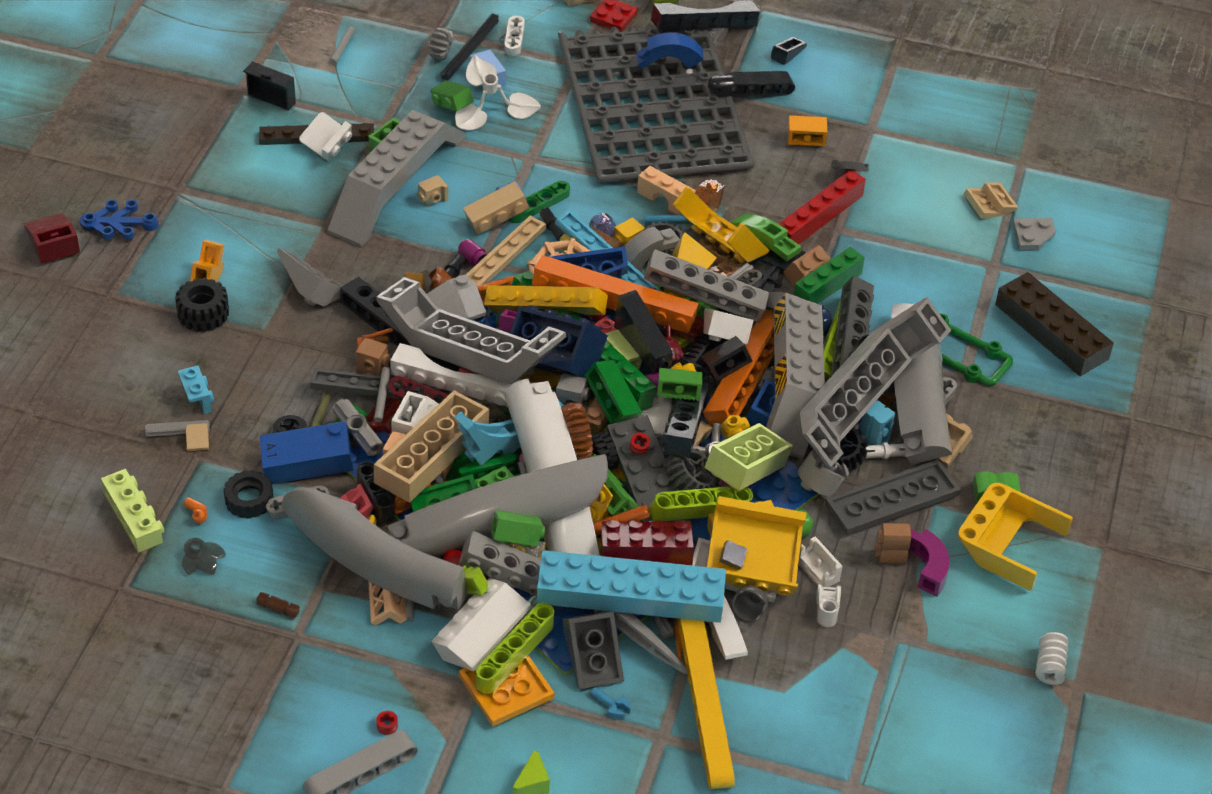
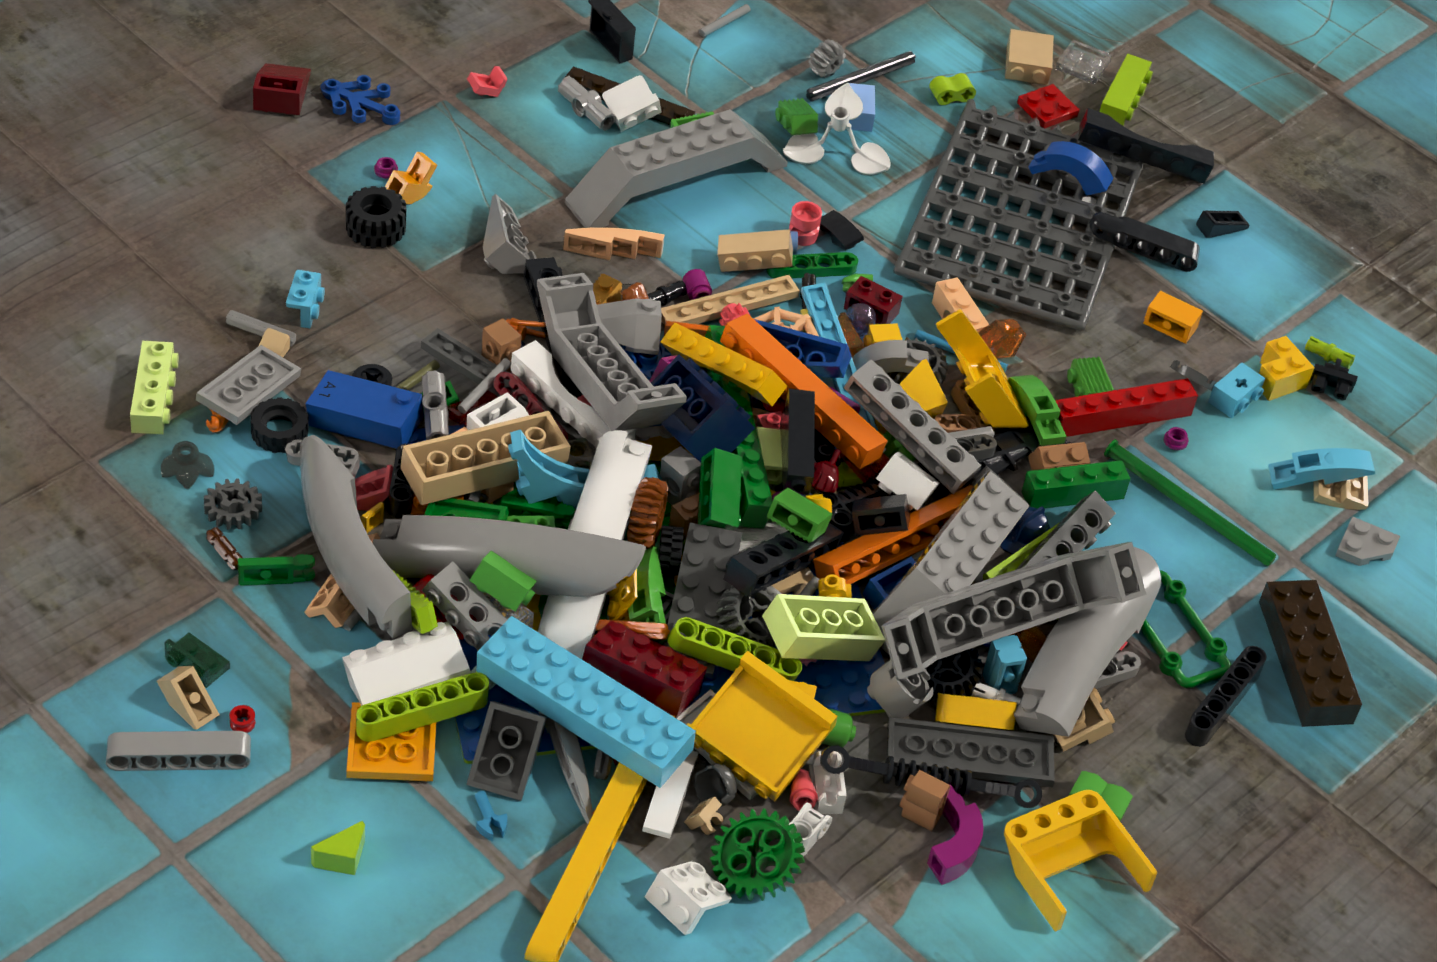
camera: 25 degrees right, 0 degrees up
tan brick [417,175,448,207] -> none
white beam [505,16,525,56] -> none
red bush [630,433,650,455] -> none
tile [719,540,747,570] -> none
none -> tan slope [157,666,220,730]
none -> clear green bracket [164,632,230,688]
none -> light grey plate [196,345,301,425]
none -> dark grey gear [204,478,262,530]
none -> green hinge [238,554,315,586]
none -> magenta plate [374,157,398,179]
none -> coral bracket [467,66,507,97]
none -> light grey piece [558,76,615,131]
none -> light nougat slope [563,228,665,260]
none -> white bracket [645,862,732,935]
none -> tan tile [684,796,724,835]
none -> green gear [710,808,805,901]
none -> coral gear [719,303,751,326]
none -> coral wheel [789,201,822,246]
none -> coral cone [790,769,818,811]
none -> black slope [819,210,864,250]
none -> black piece [820,746,1042,808]
none -> bright green arm [841,273,873,293]
none -> dark red brick [844,276,903,324]
none -> lime axle [929,73,976,105]
none -> yellow beam [935,693,1017,730]
none -> bright green brick [1067,356,1114,397]
none -> green axle [1104,439,1276,566]
none -> magenta plate [1163,427,1189,450]
none -> black beam [1185,646,1267,747]
none -> medium azure brick [1208,363,1265,418]
none -> yellow brick [1259,336,1315,401]
none -> medium azure slope [1268,448,1375,490]
none -> lime pin [1305,336,1355,369]
none -> black hips [1310,358,1358,400]

